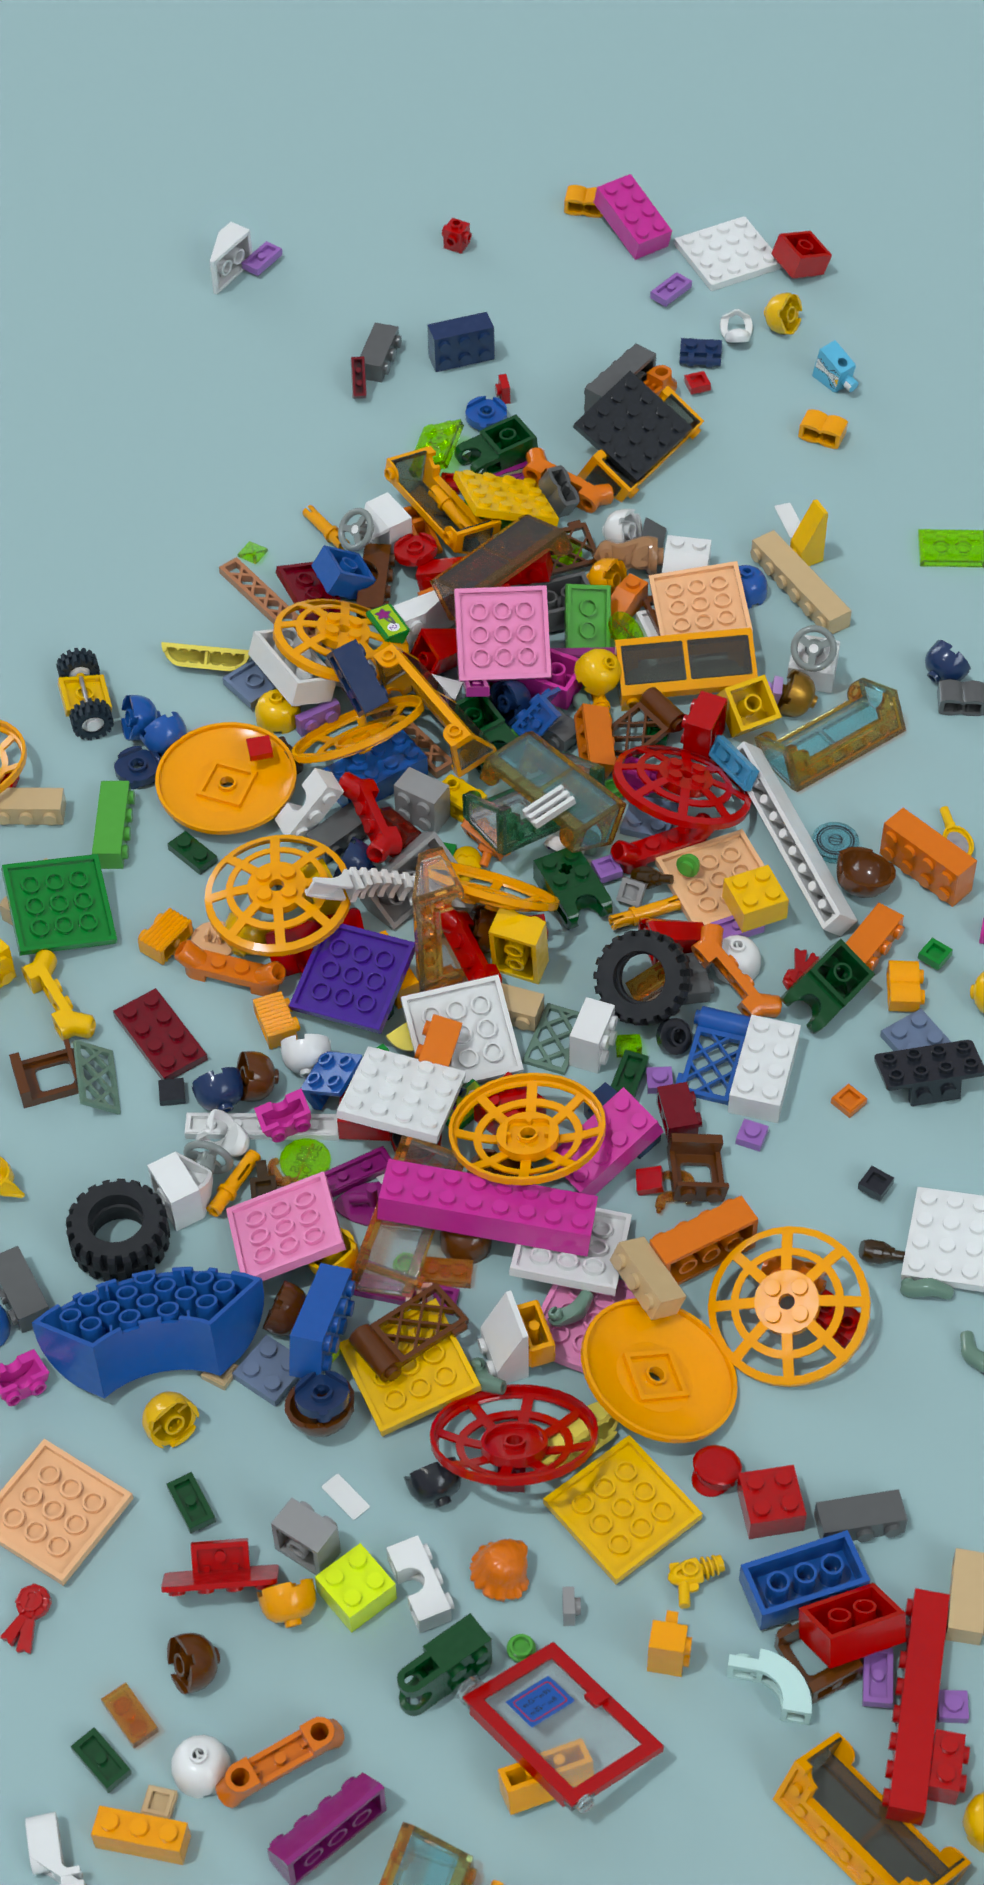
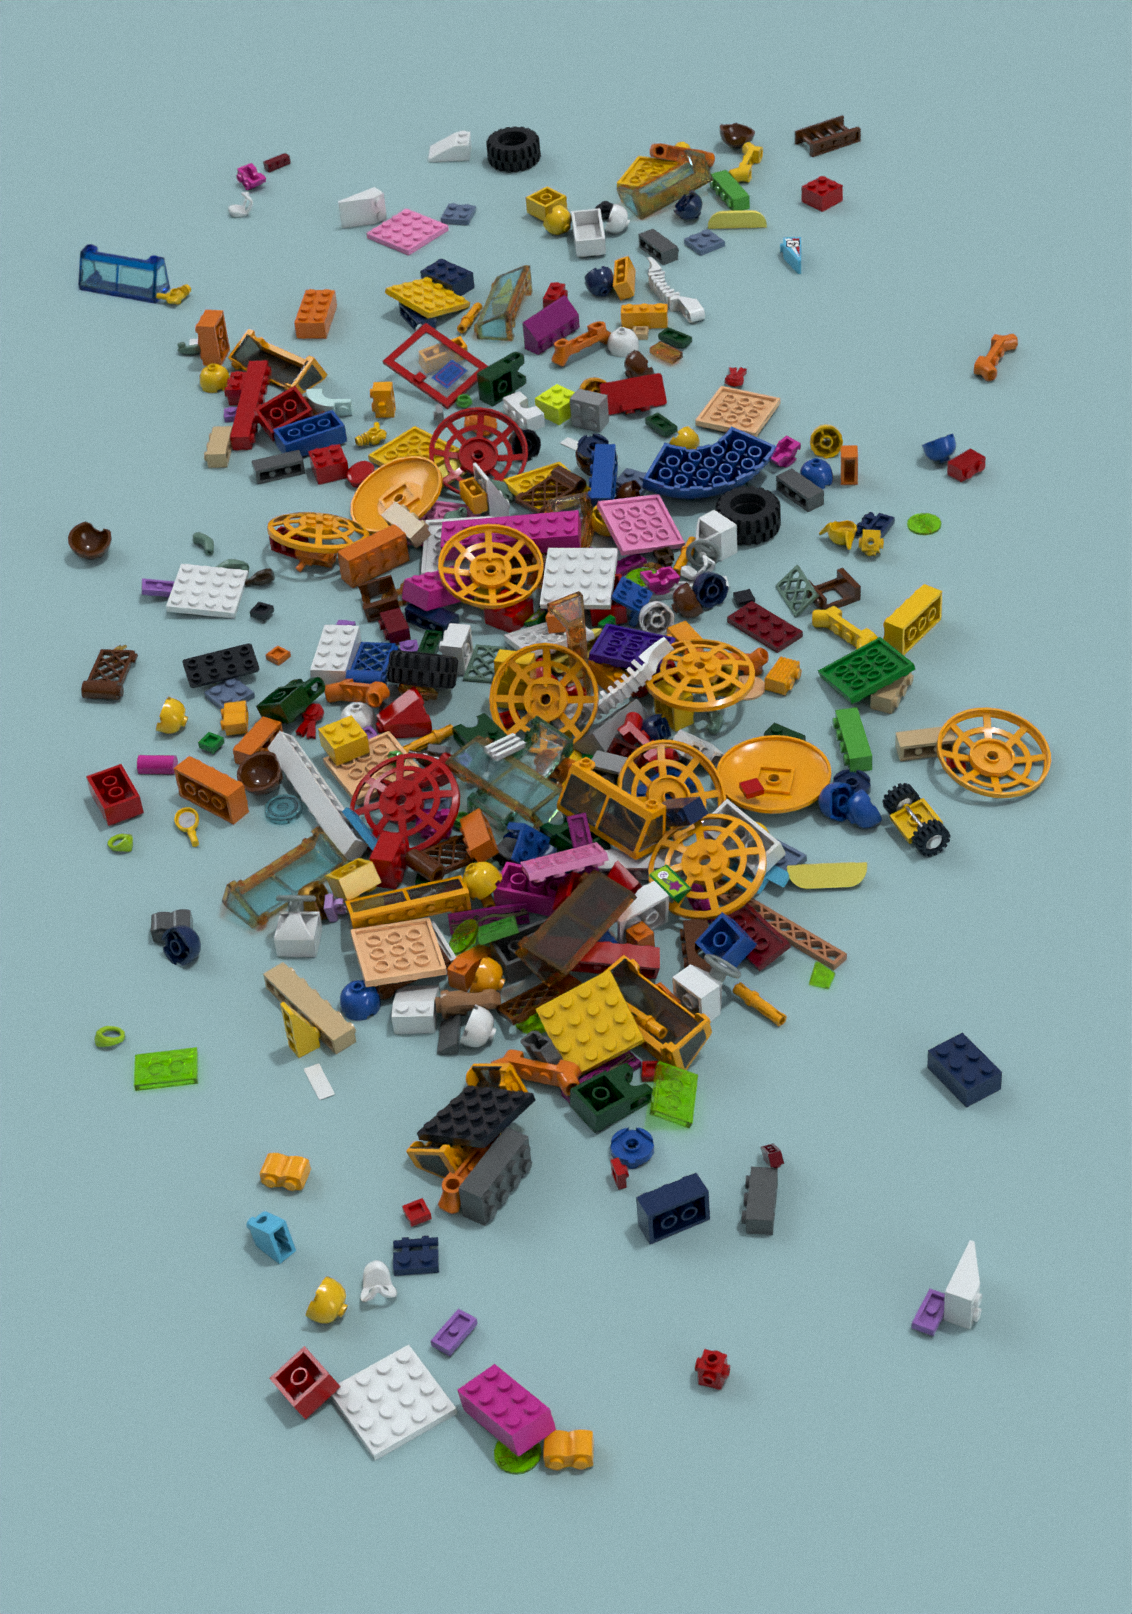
camera: 175 degrees right, 10 degrees down
red tile [393,533,438,567] -> none
none -> dark blue brick [927,1032,1002,1108]

